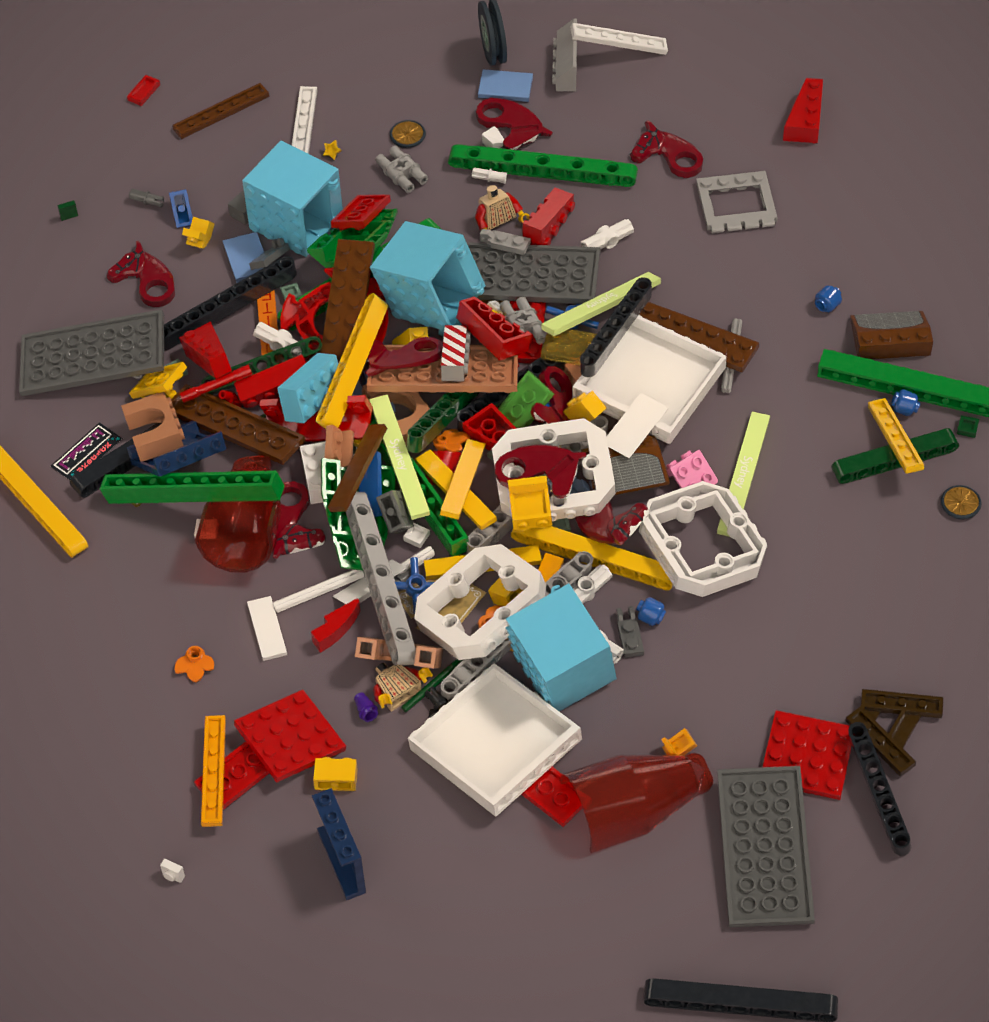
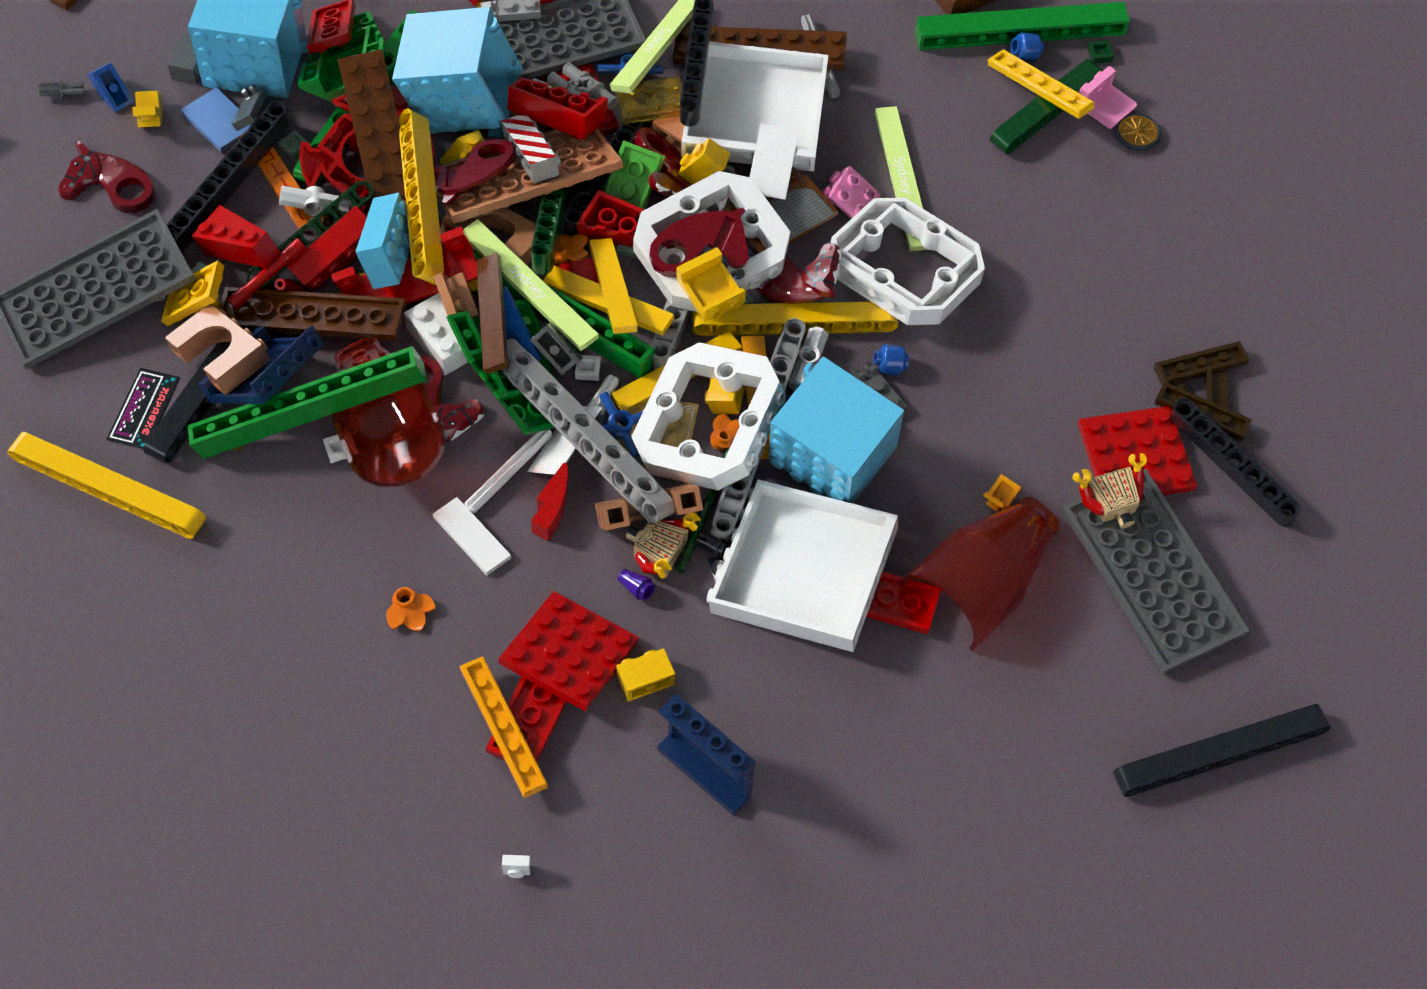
camera: 30 degrees left, 5 degrees up
none -> torso [1073,453,1147,529]
none -> bright pink bracket [1079,66,1137,129]

